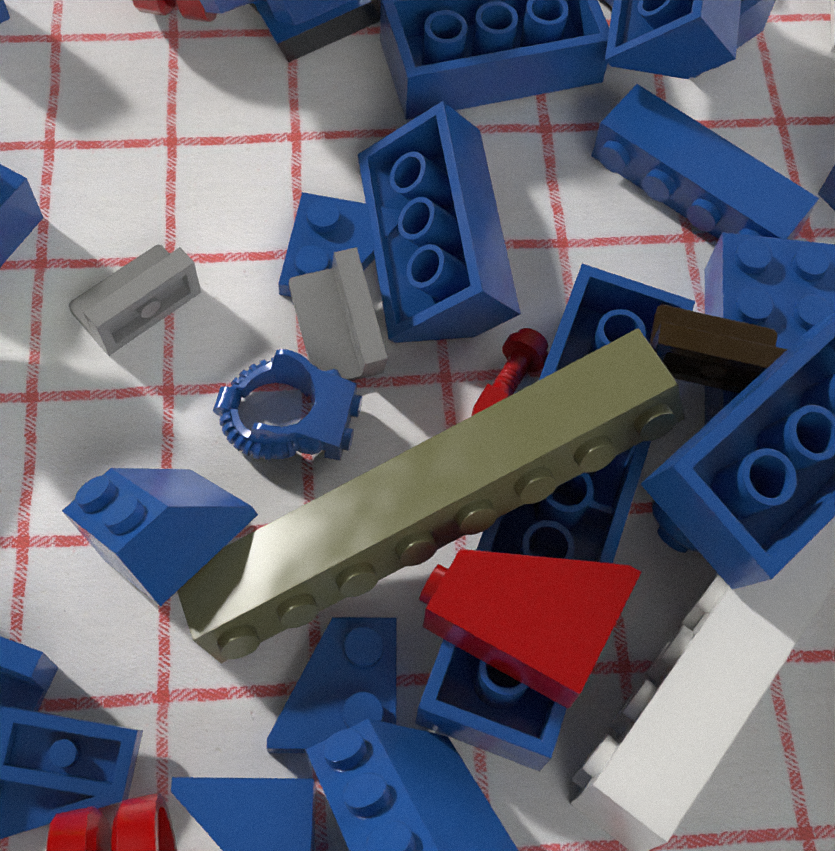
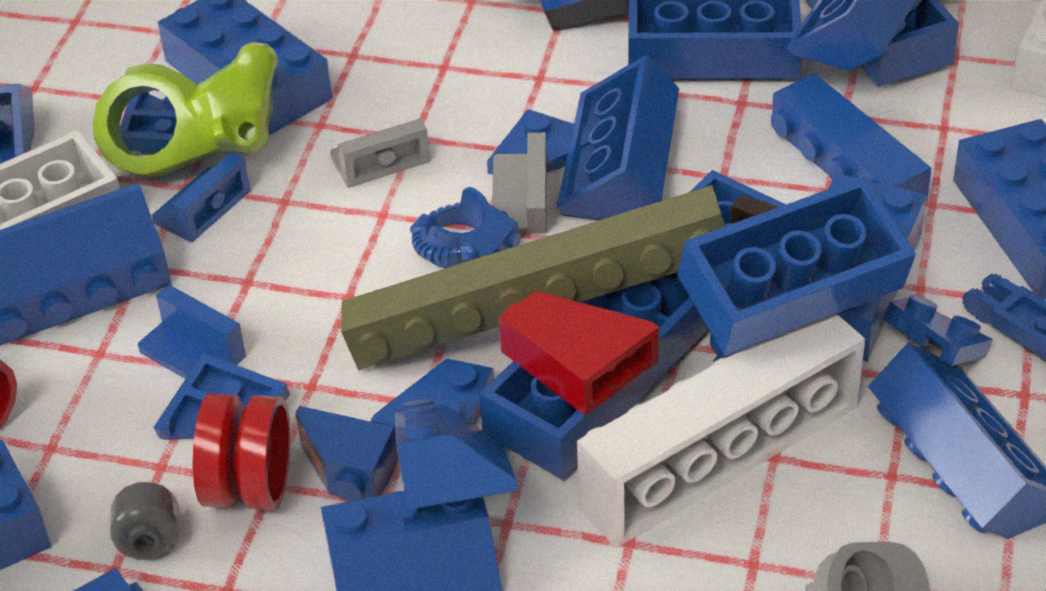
camera: 25 degrees right, 20 degrees down
blue slope [62,468,258,607] -> none

